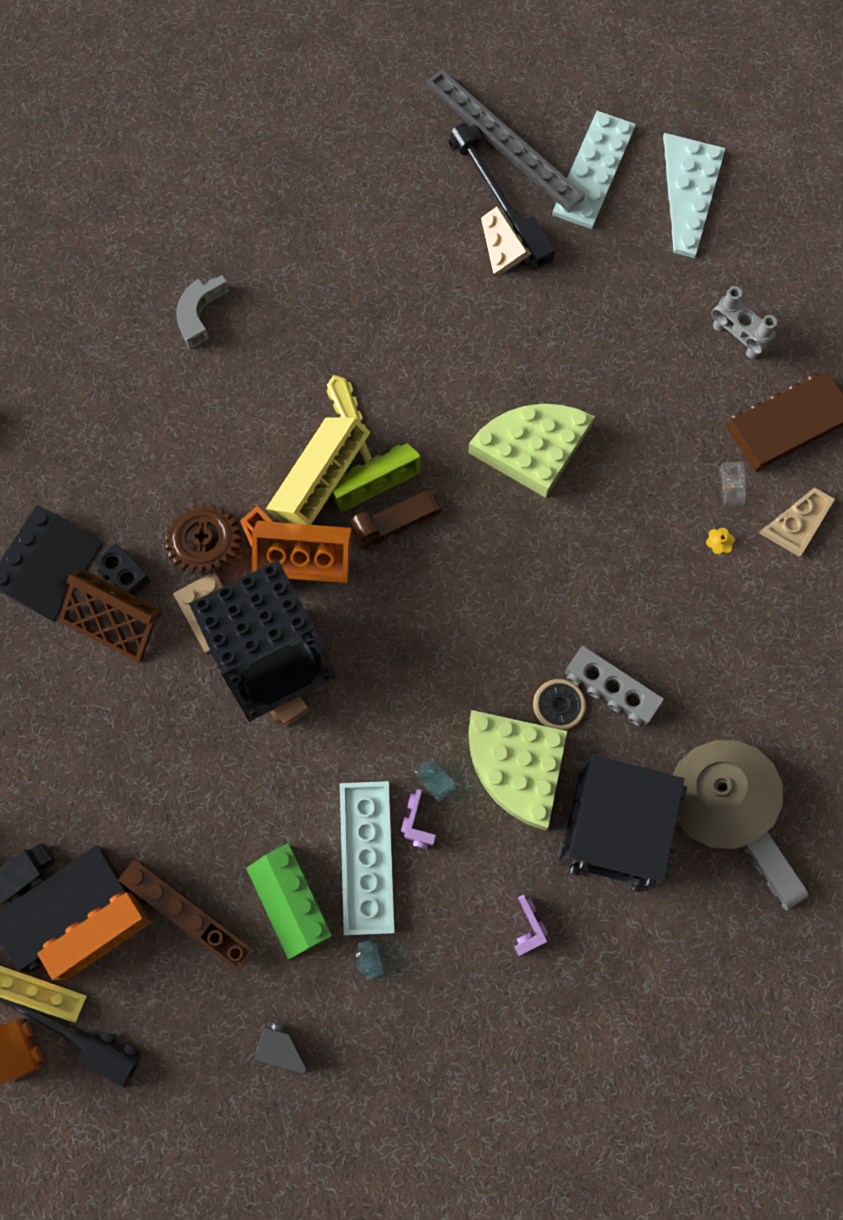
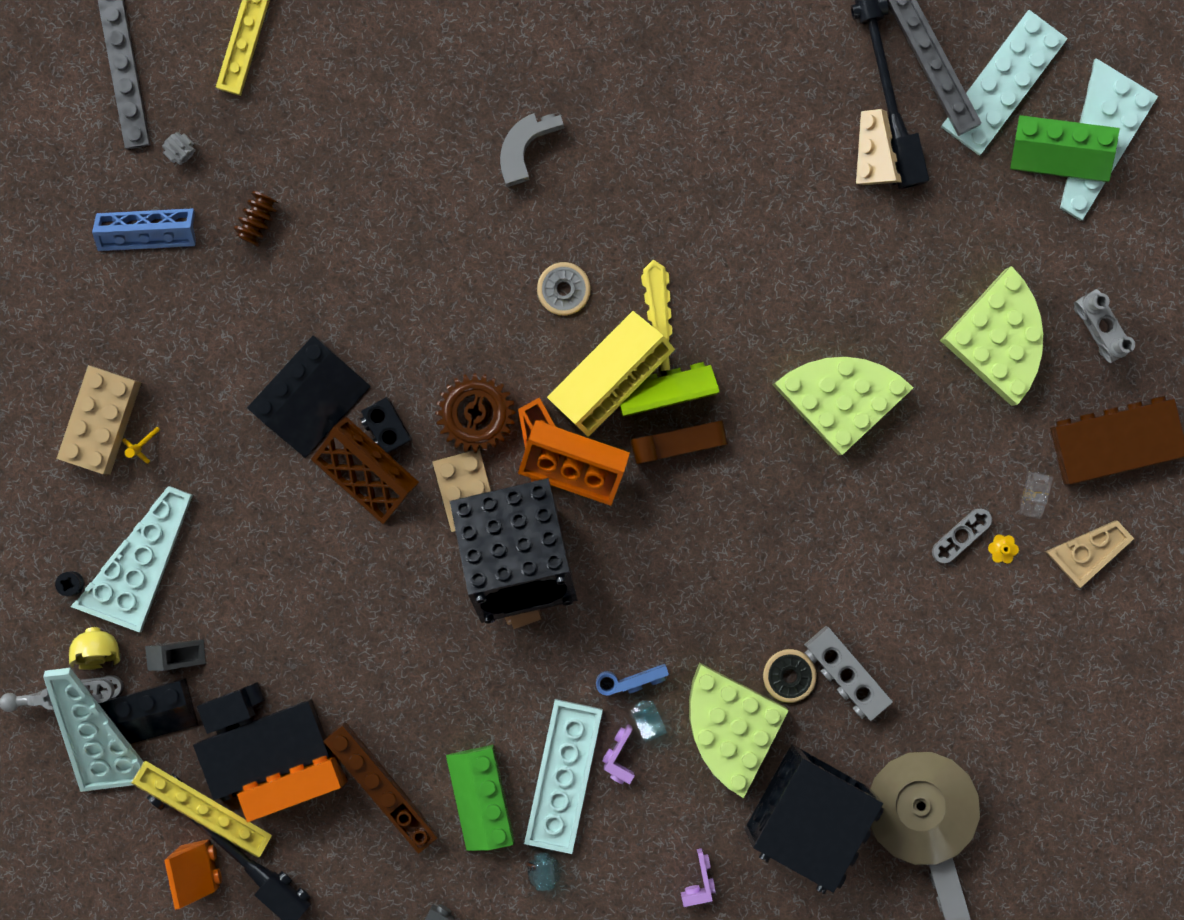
camera: 15 degrees right, 15 degrees up
none -> light grey wheel [537,262,590,316]
none -> medium blue plate [596,664,669,696]
none -> light grey beam [932,509,992,563]
none -> yellowish green brick [940,266,1043,406]
none -> bright green slope [1010,115,1120,182]

